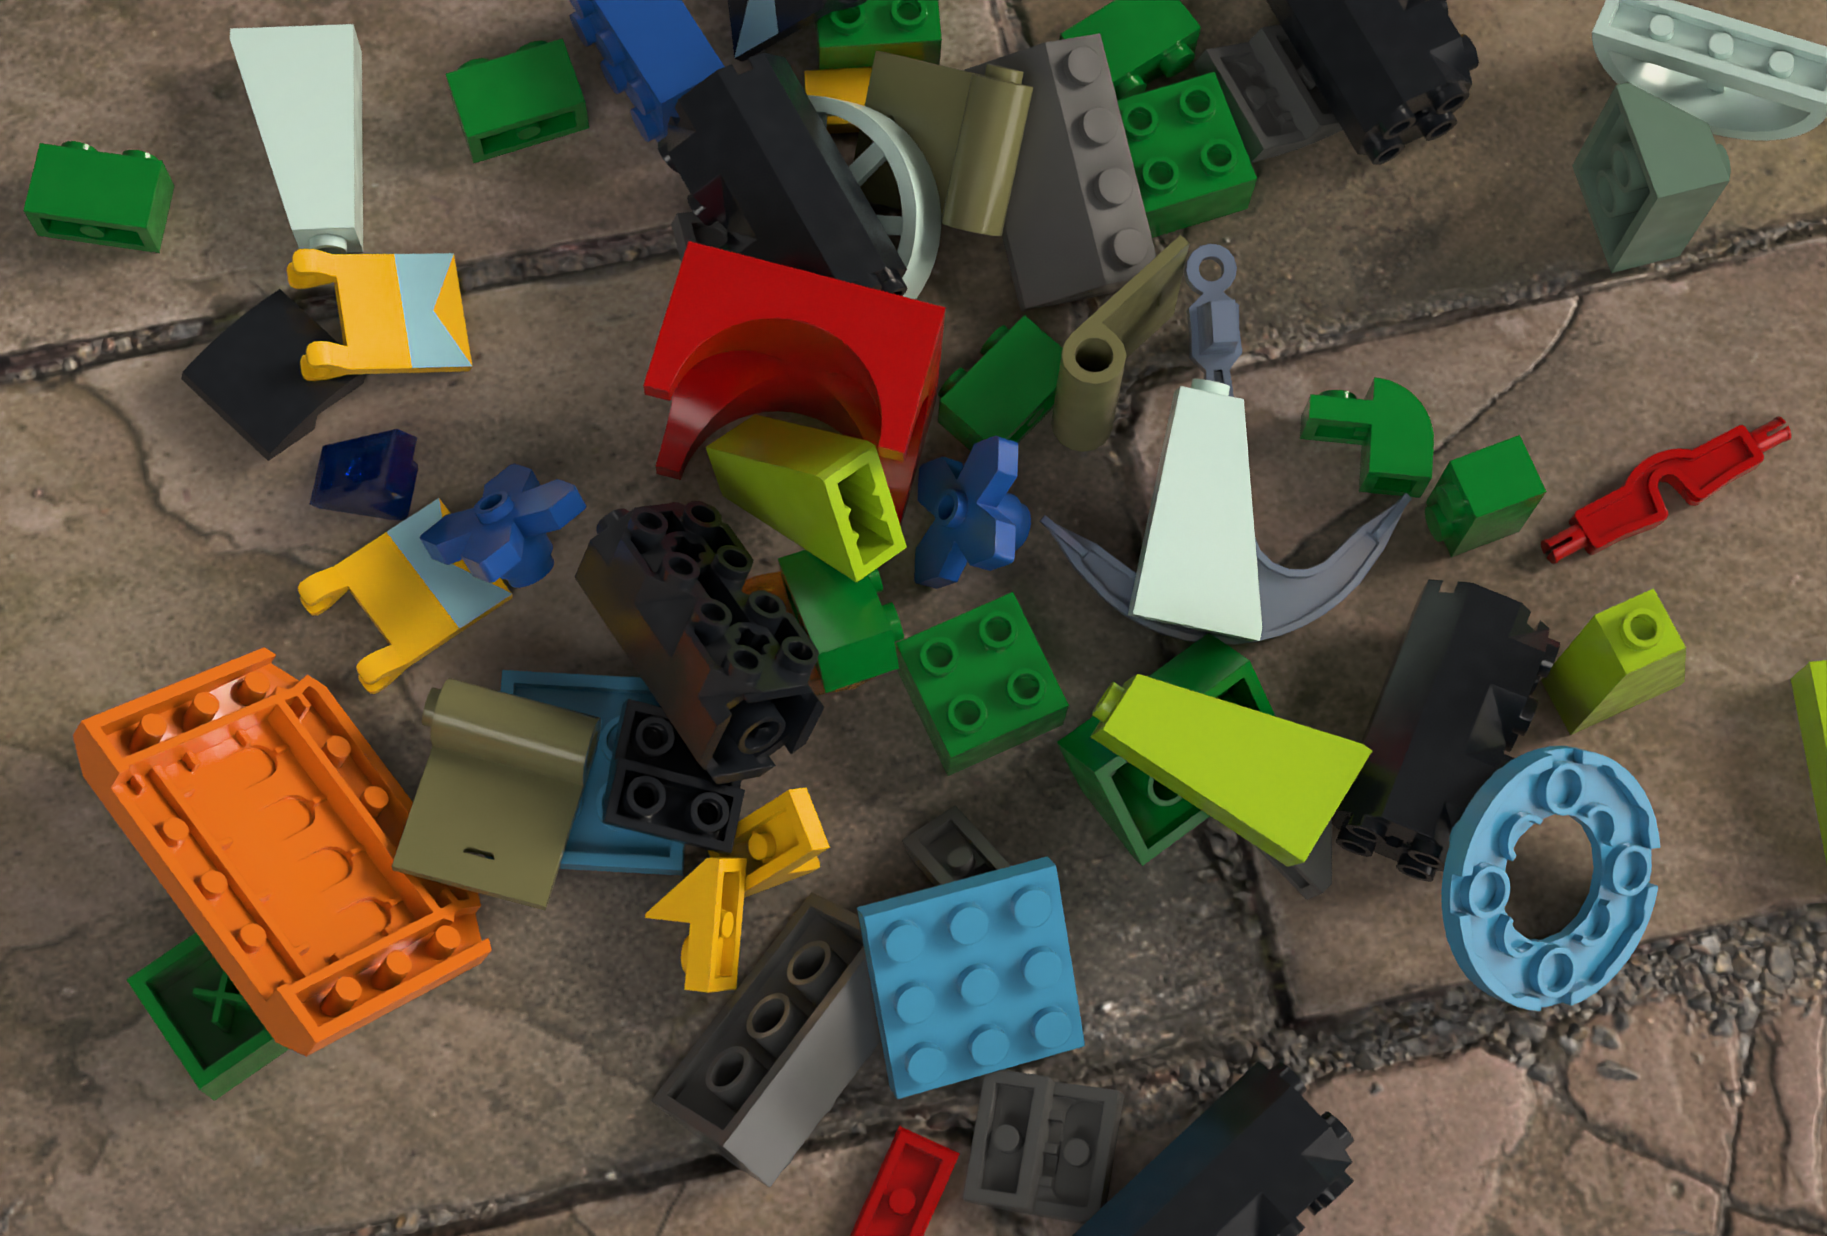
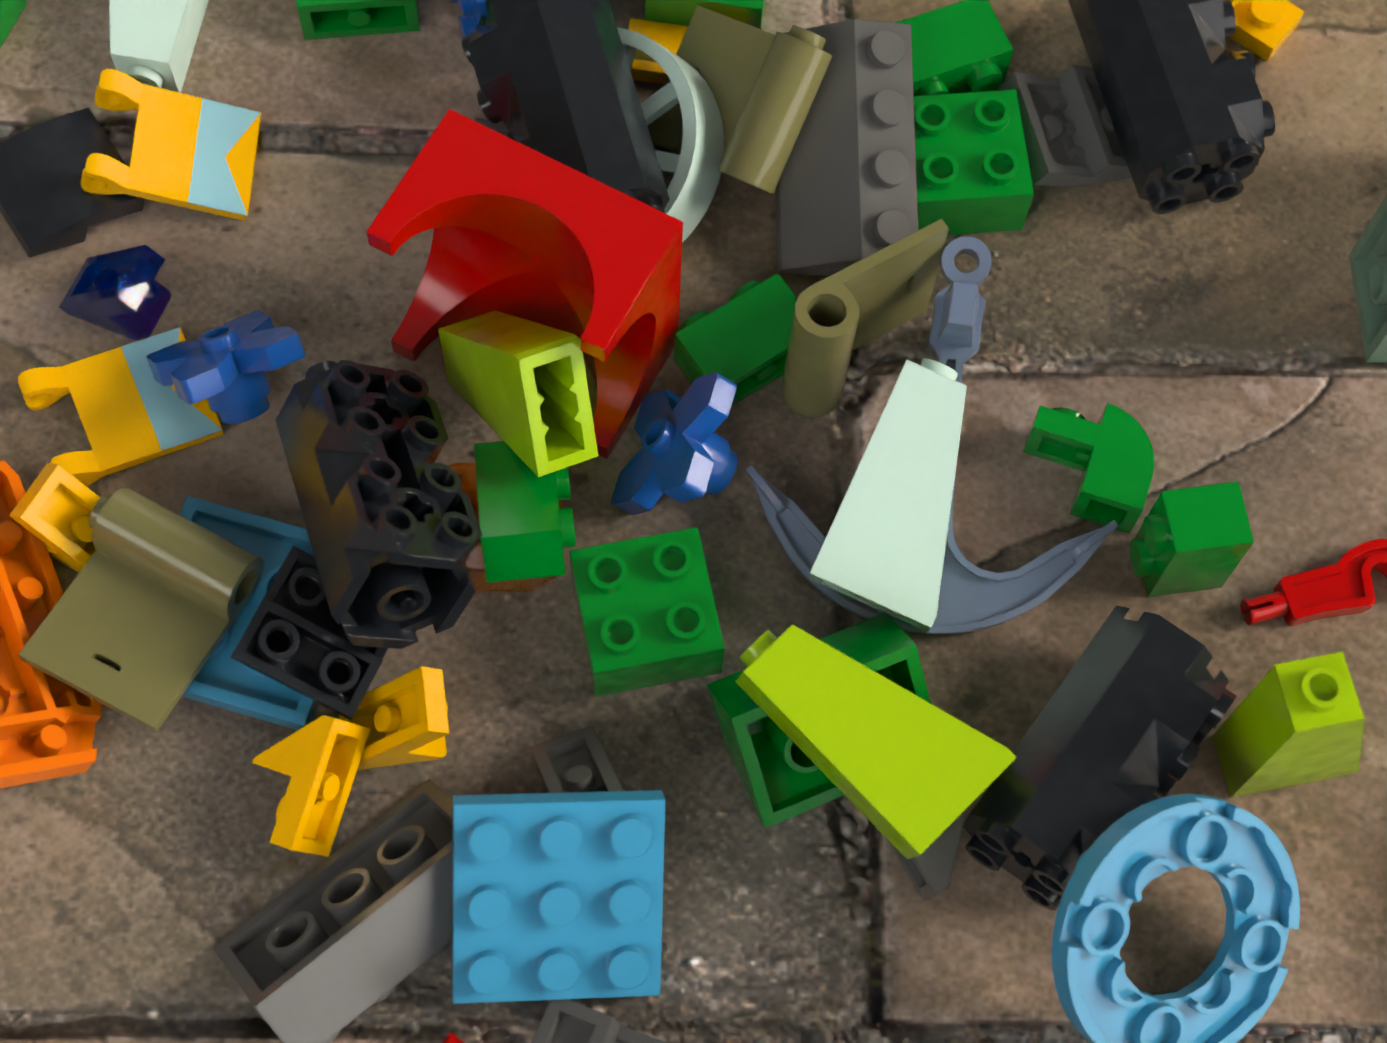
camera: 15 degrees right, 5 degrees down
none -> yellow slope [9,463,100,573]

